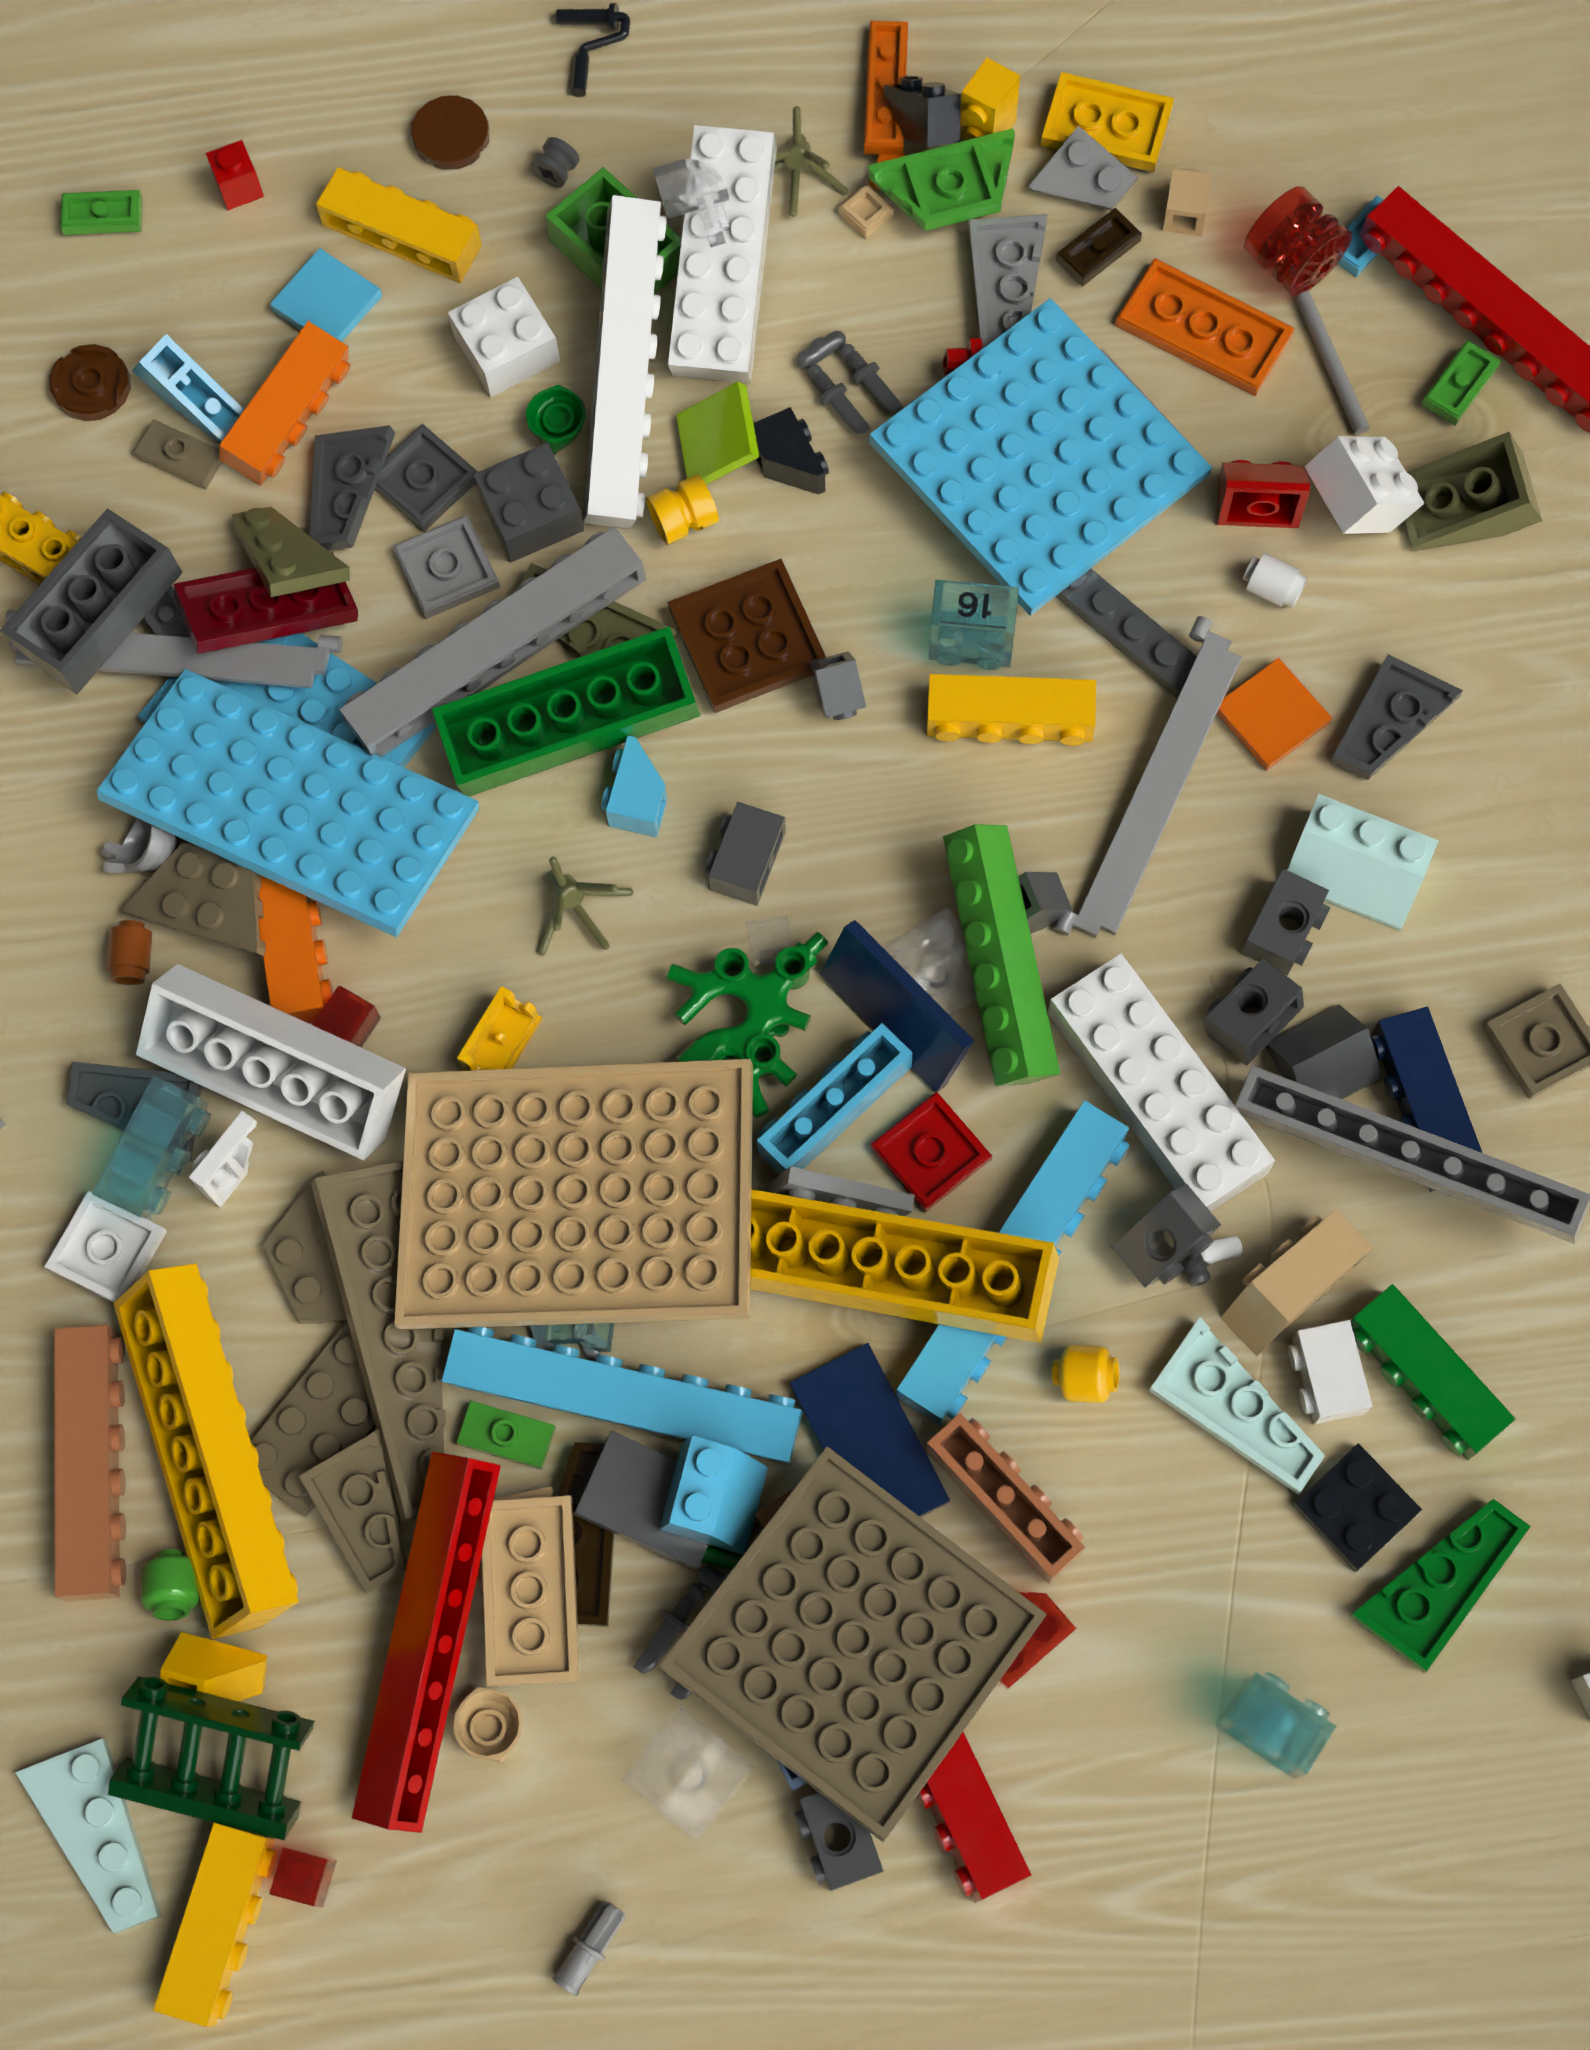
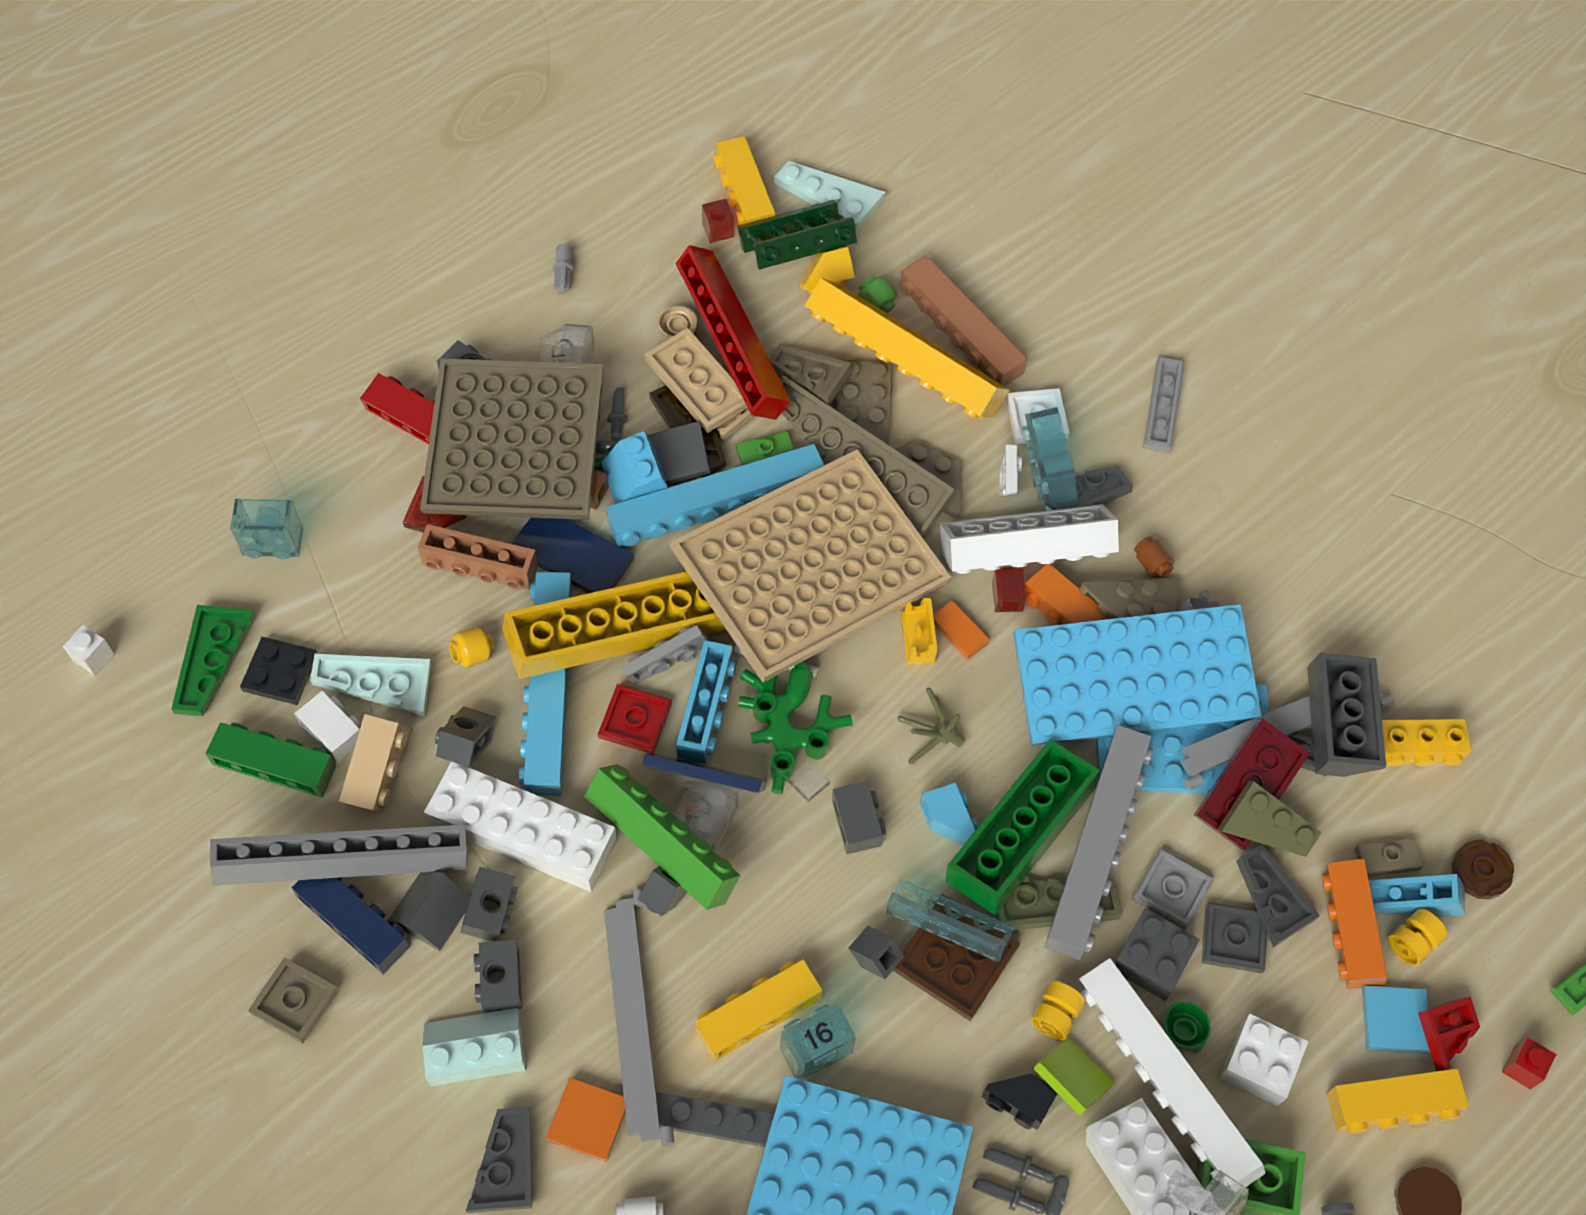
camera: 140 degrees right, 10 degrees down
arm [1182,1236,1242,1287] -> none
none -> clear light blue fence [886,878,1014,962]
none -> orange tile [933,600,990,660]
none -> yellow wheel [1388,909,1448,967]
none -> red wing [1418,996,1480,1072]

